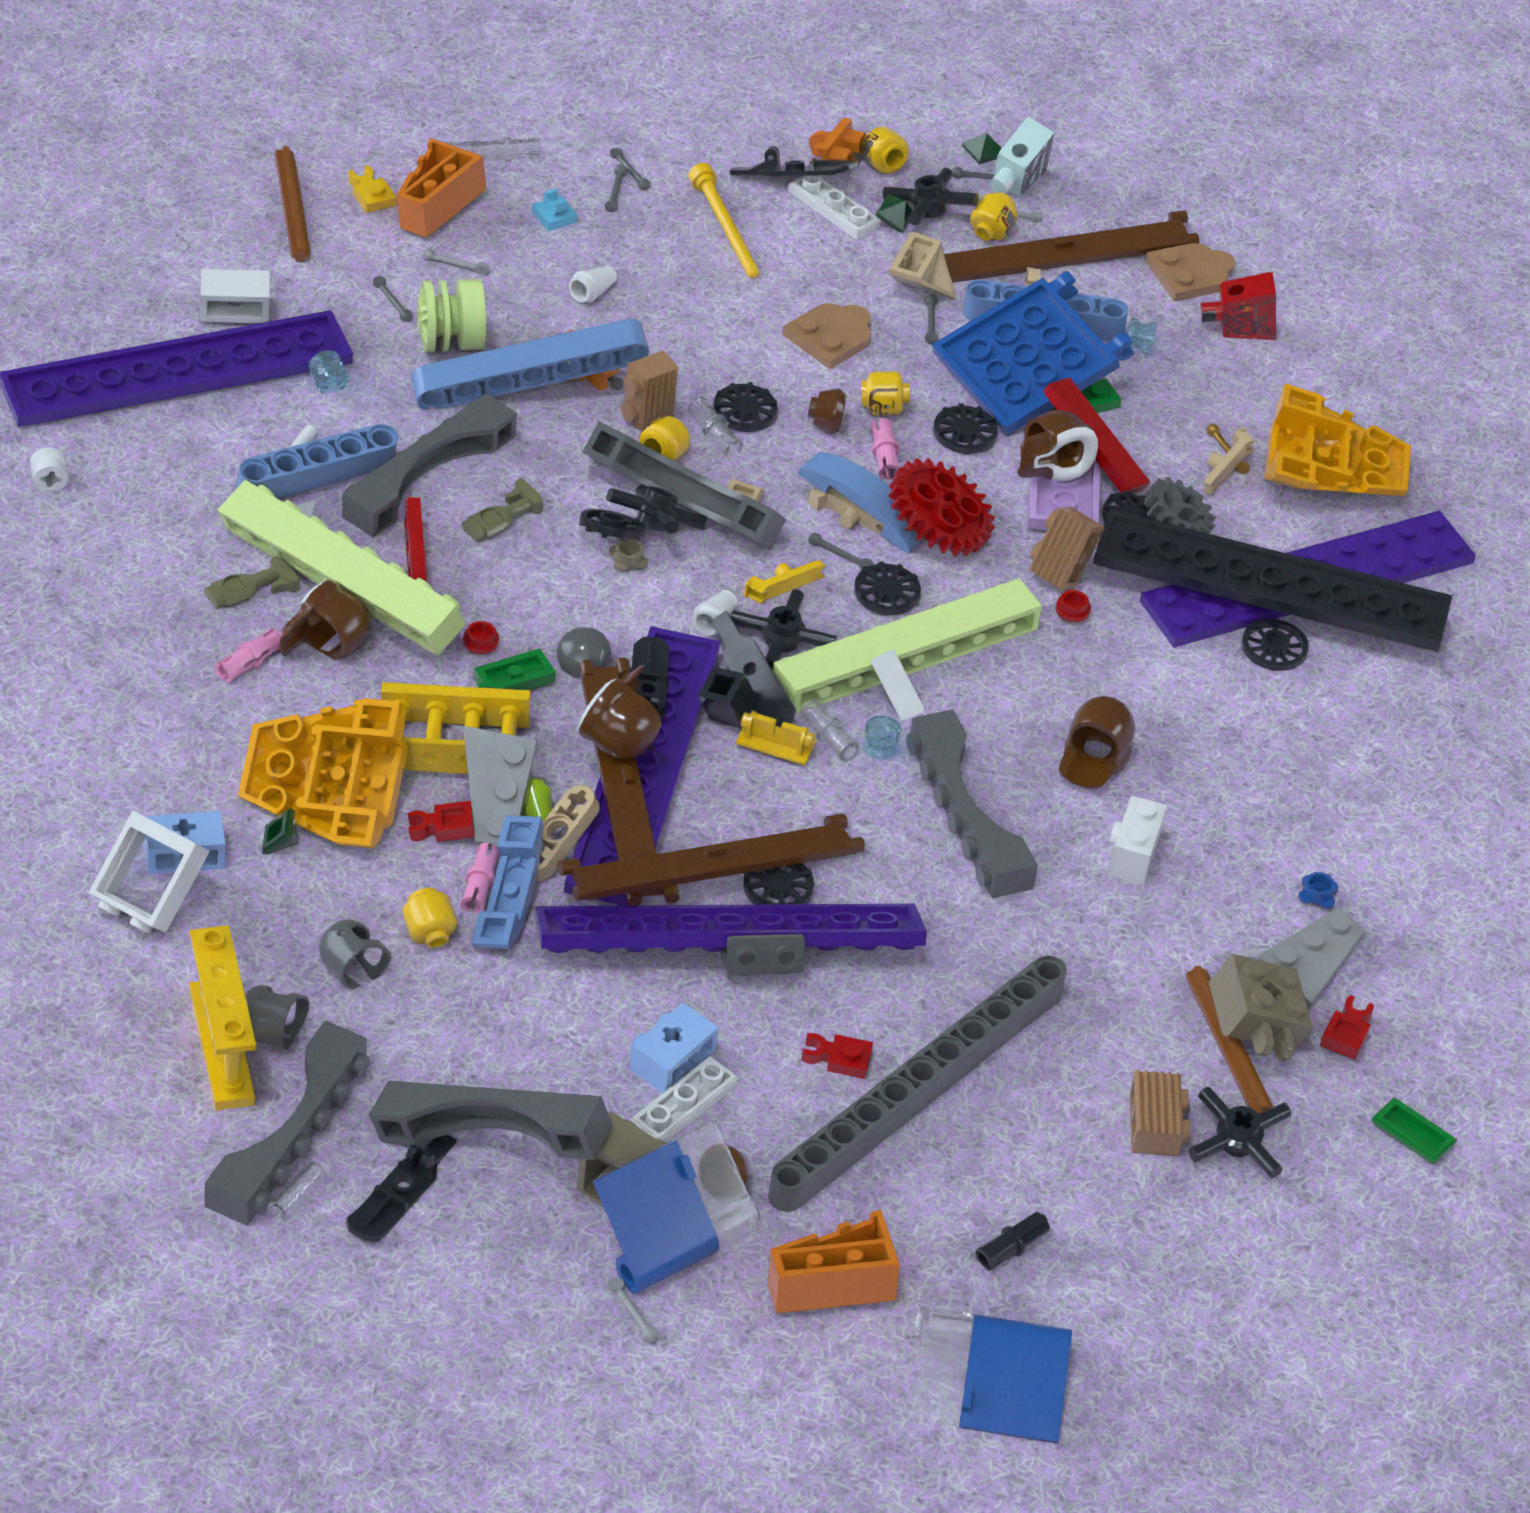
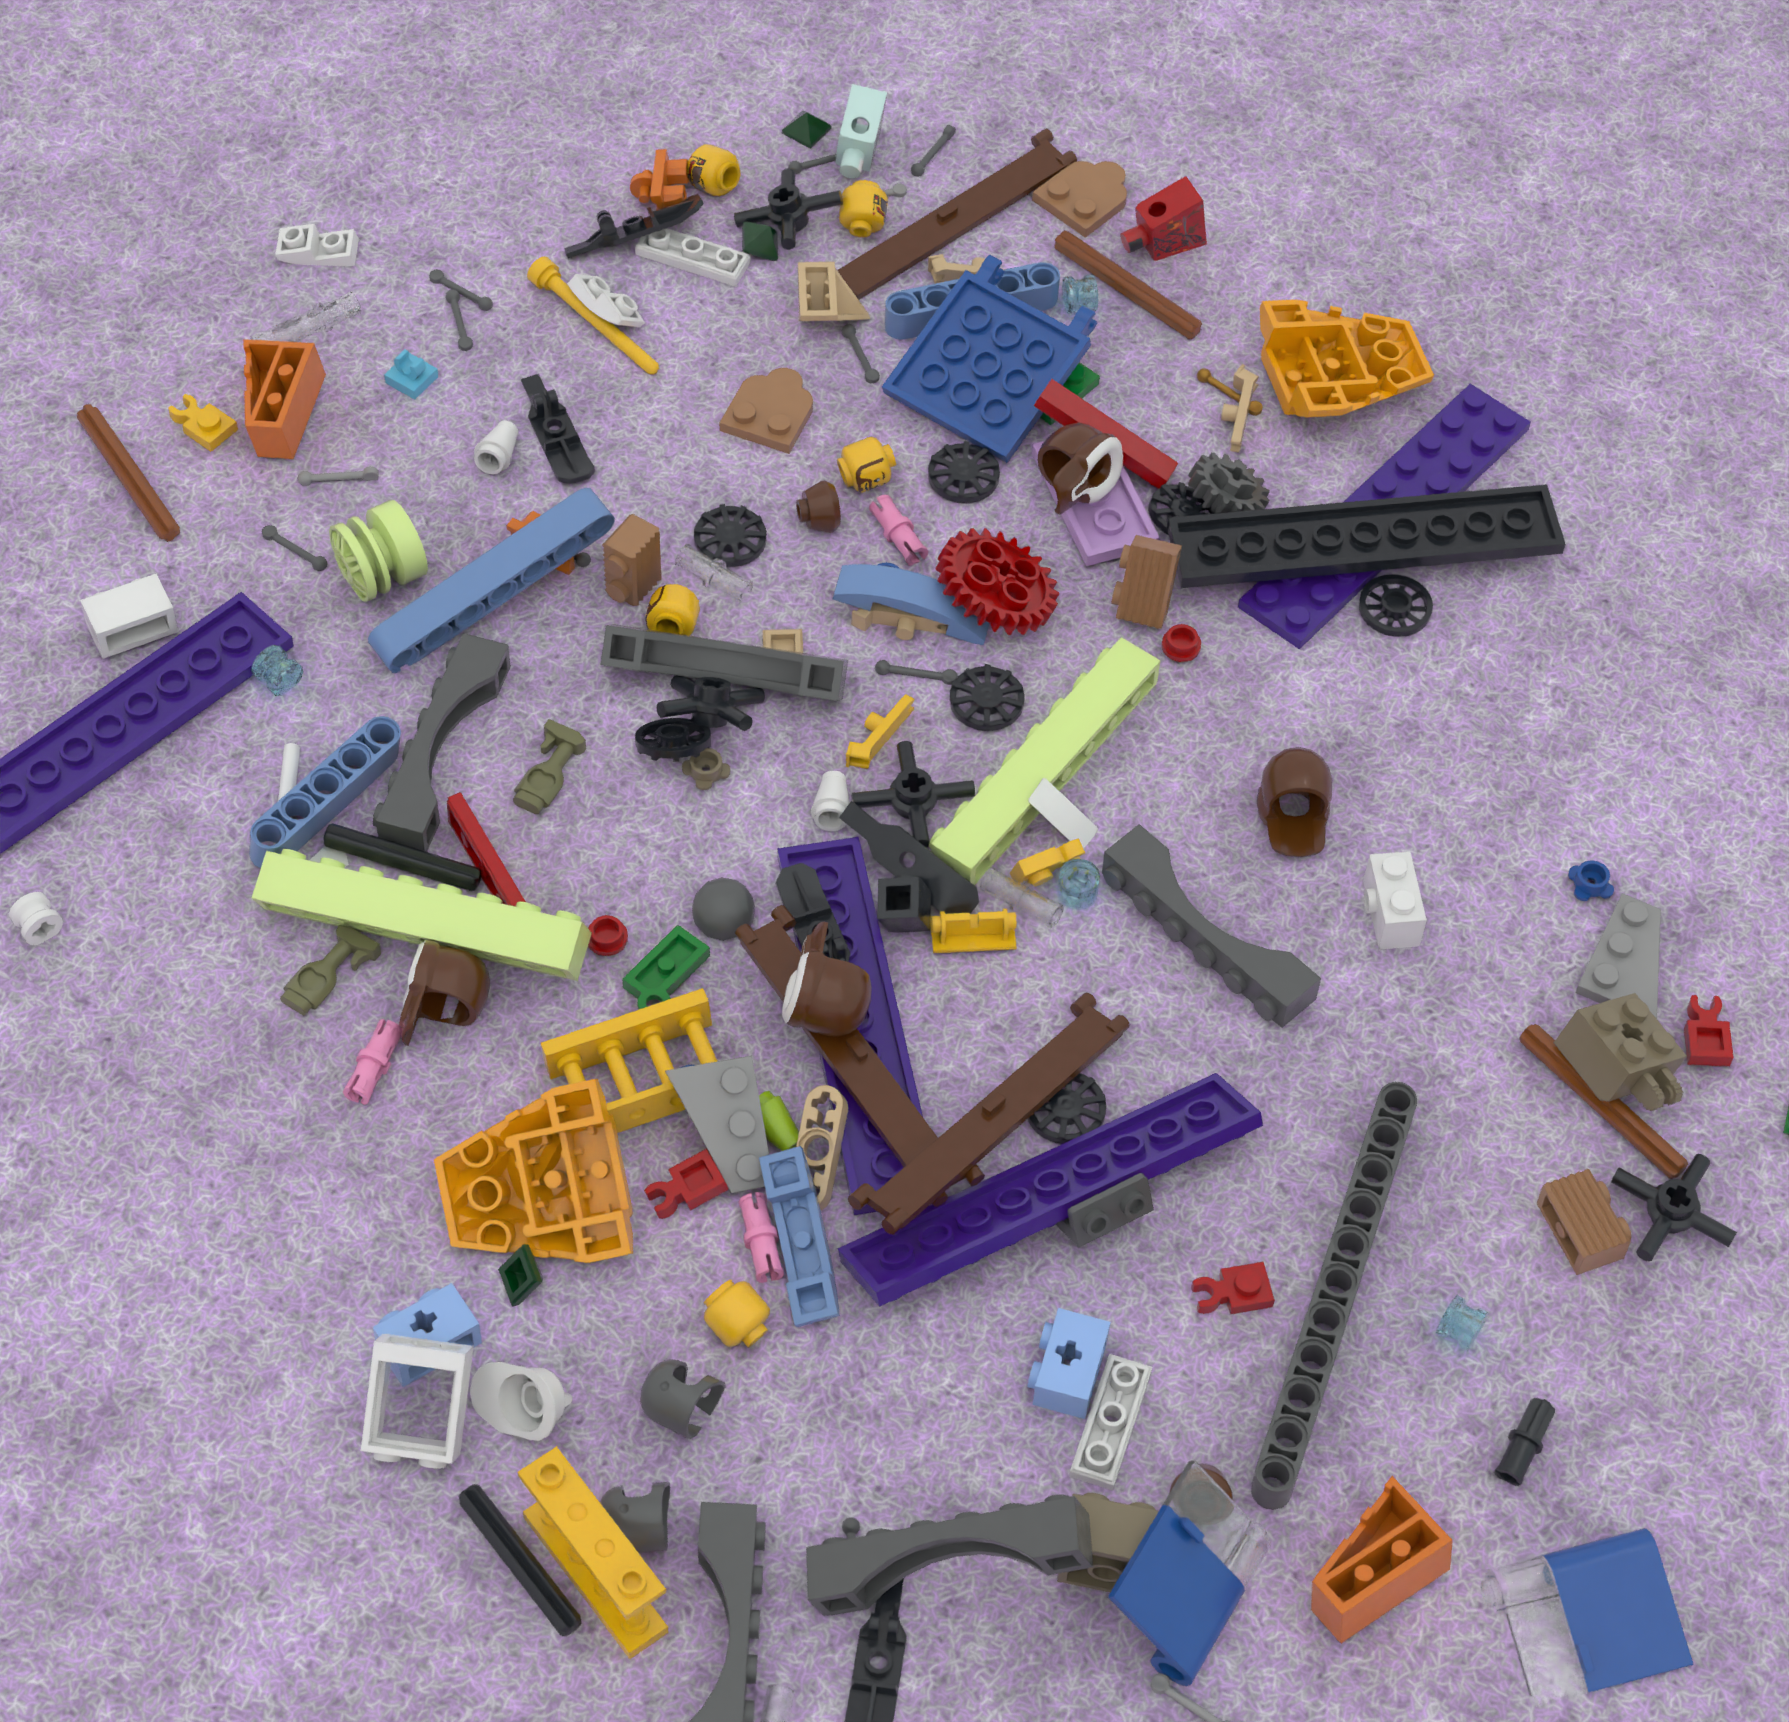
camera: 20 degrees left, 10 degrees up
none -> white slope [275,224,359,266]
none -> black axle [323,823,481,891]
none -> black axle [459,1484,581,1637]
none -> white piece [470,1362,573,1441]
none -> black piece [521,374,595,484]
none -> white slope [567,274,645,328]
none -> dark grey hinge [911,125,956,177]
none -> yellow plate [1010,838,1085,887]
none -> dark orange axle [1054,231,1202,339]
none -> clear light blue wheel [1436,1295,1489,1352]

